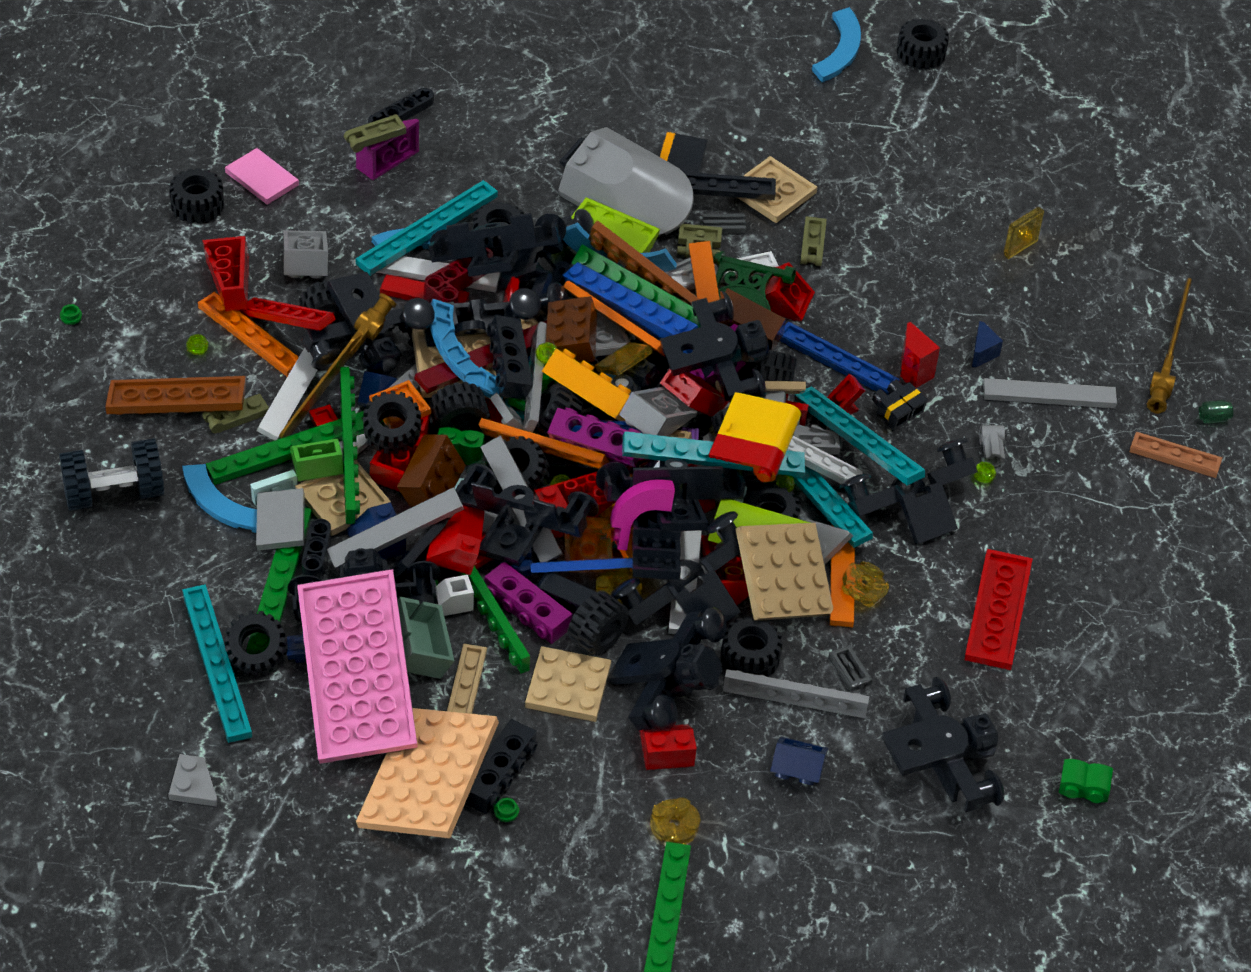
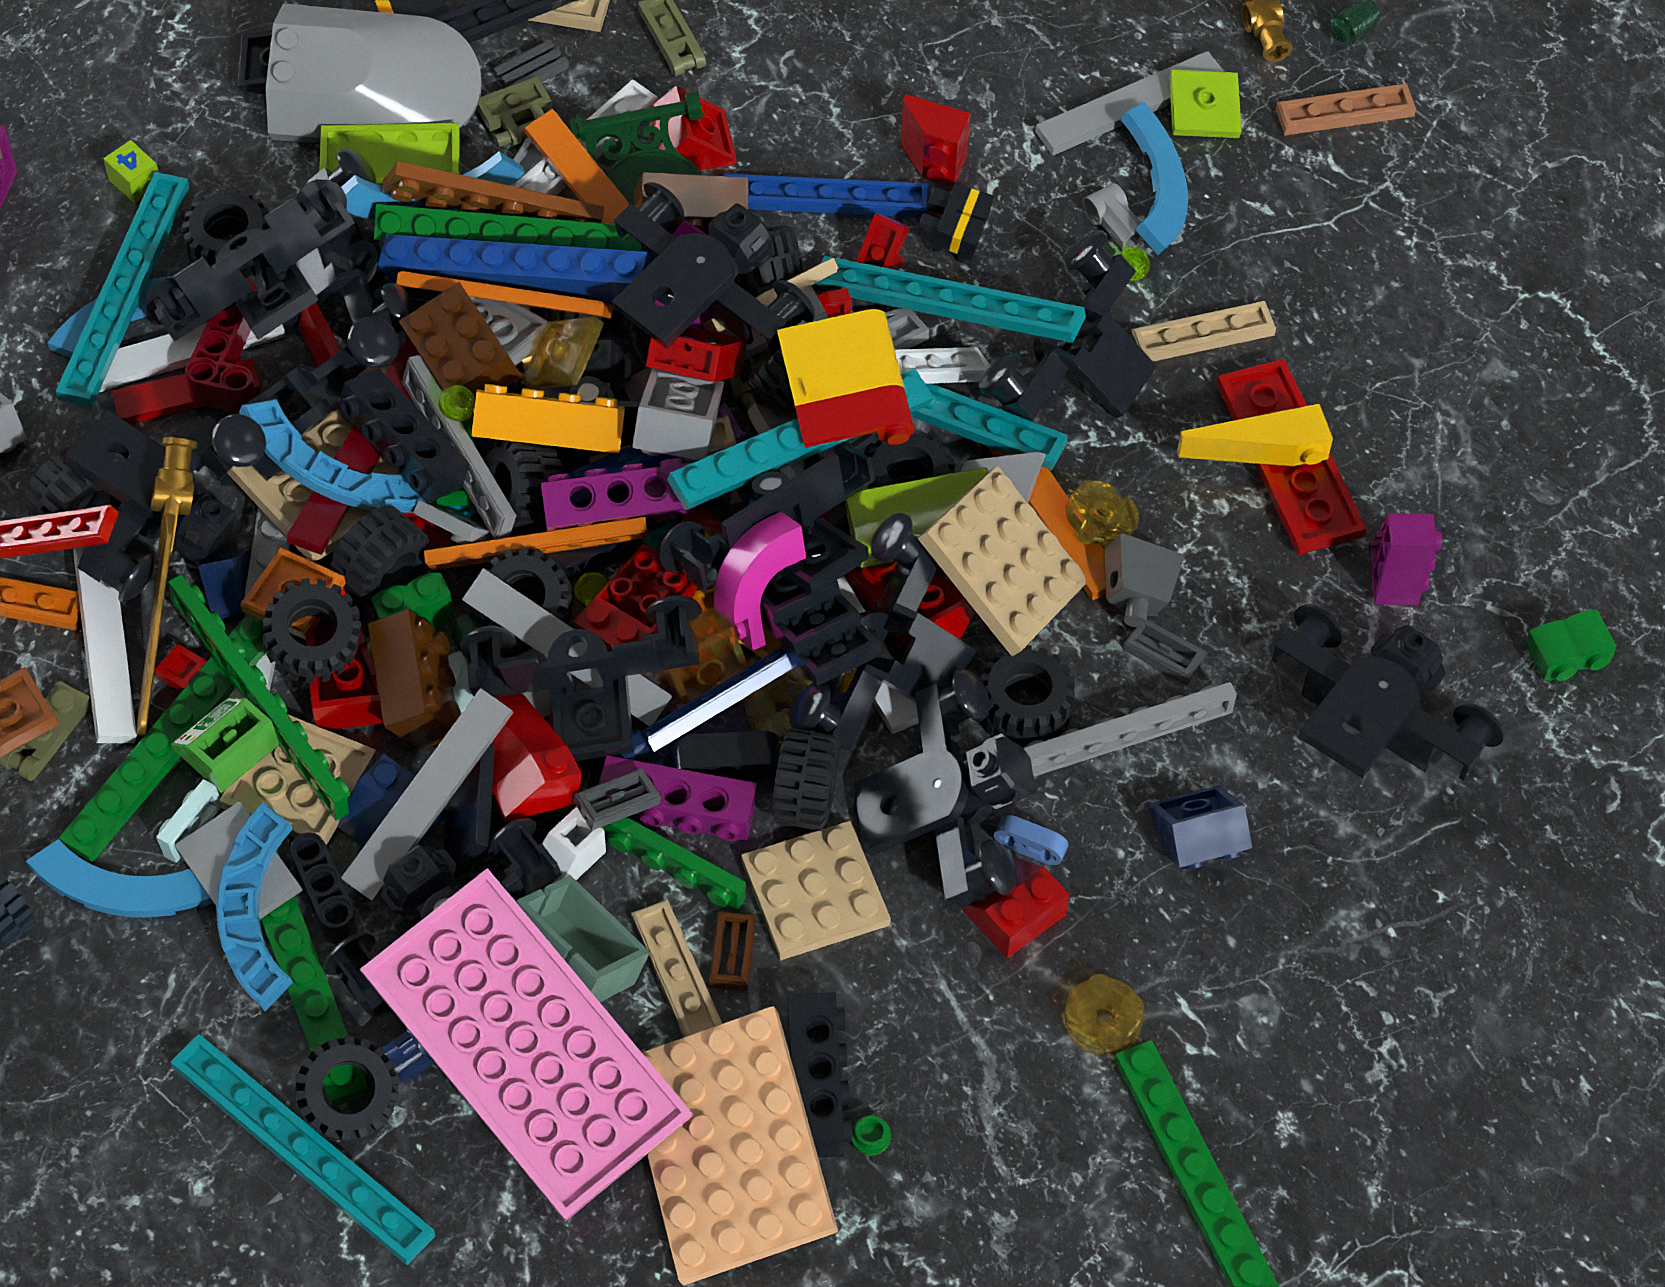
camera: 30 degrees left, 10 degrees up
dark blue slope [972,321,1003,368] -> none
none -> lime brick [103,140,159,204]
none -> dark azure tile [216,802,293,1012]
none -> dark grey tile [573,768,661,831]
none -> reddish brown tile [709,911,757,991]
none -> medium blue beam [993,815,1069,865]
none -> dark grey torso [1104,533,1184,627]
none -> dark azure tile [1120,101,1188,255]
none -> tan tile [1130,301,1276,361]
none -> lime plate [1169,70,1242,138]
none -> yellow slope [1177,404,1333,466]
none -> magenta wedge [1369,513,1442,605]

